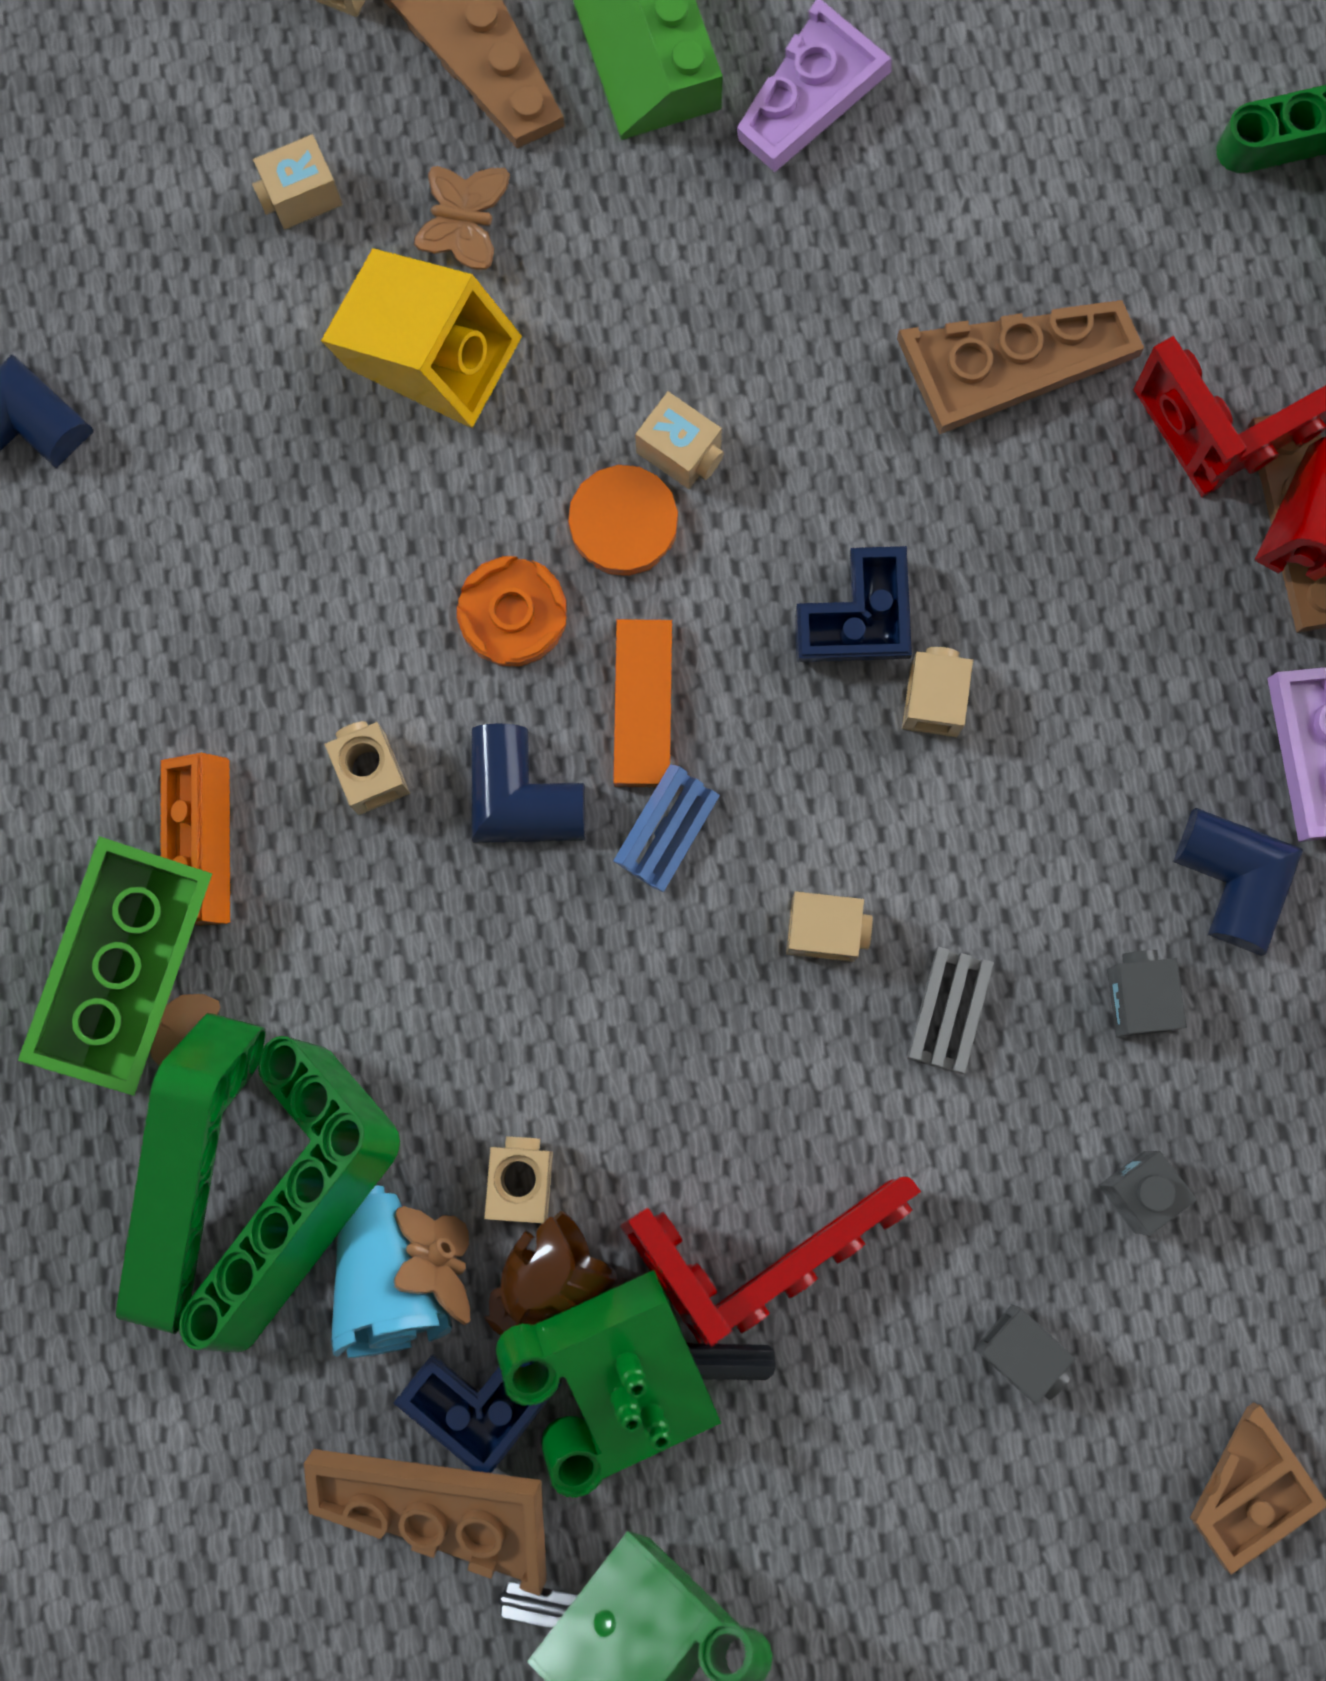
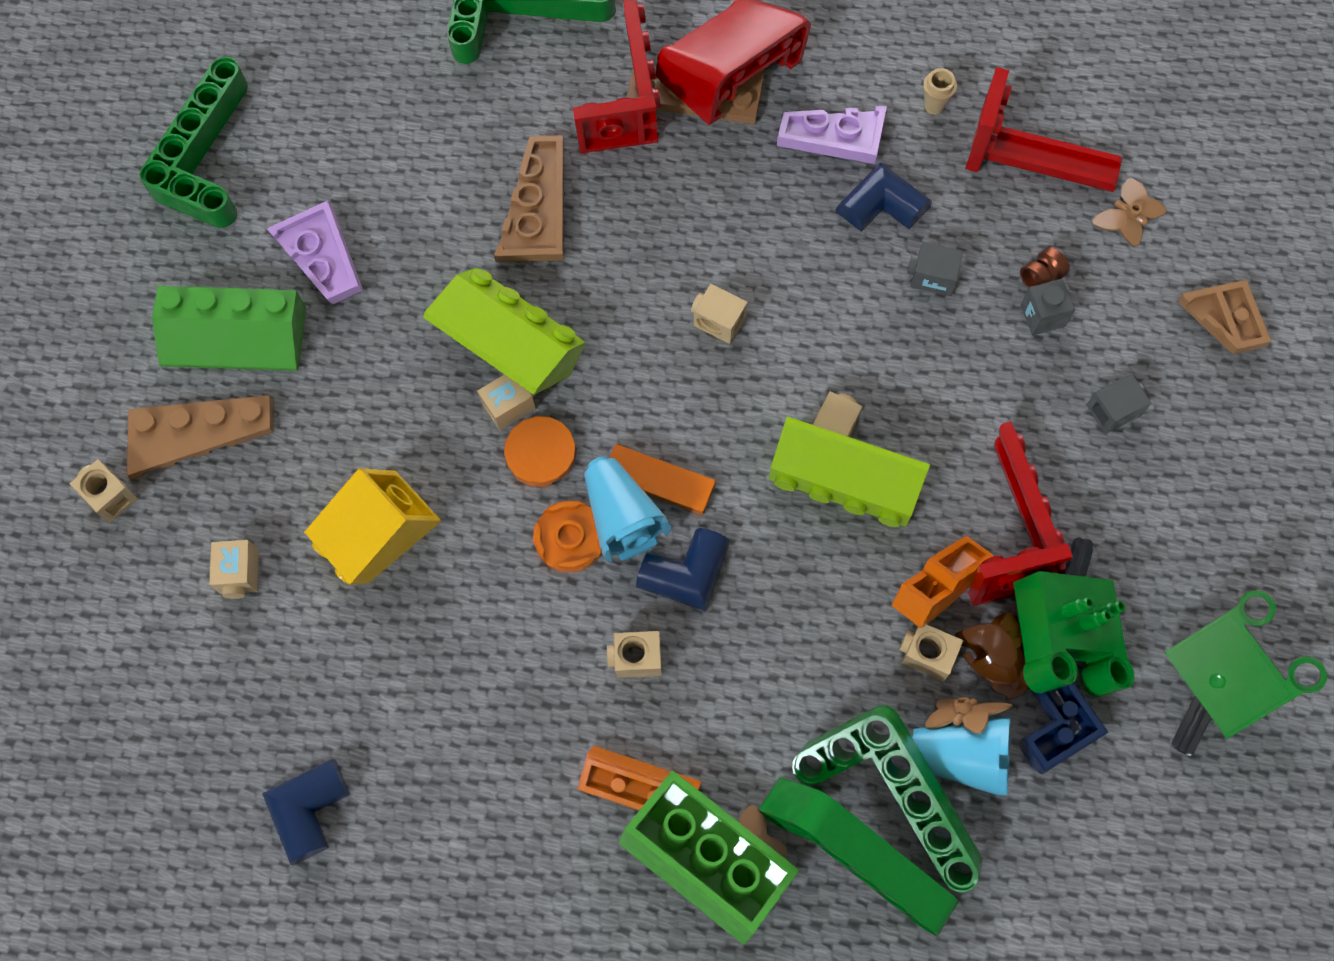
camera: 70 degrees left, 10 degrees down
medium nougat wing [304,1449,547,1596] -> none
medium nougat piece [414,166,510,270] -> none
medium blue tile [613,764,720,892] -> none
dark blue brick [795,546,912,662] -> none
light grey tile [907,947,994,1074] -> none
none -> lime slope [423,268,586,395]
none -> medium azure cone [584,456,671,562]
none -> lime slope [769,416,930,527]
none -> orange slope [891,535,994,628]
none -> copper wheel [1020,247,1070,288]

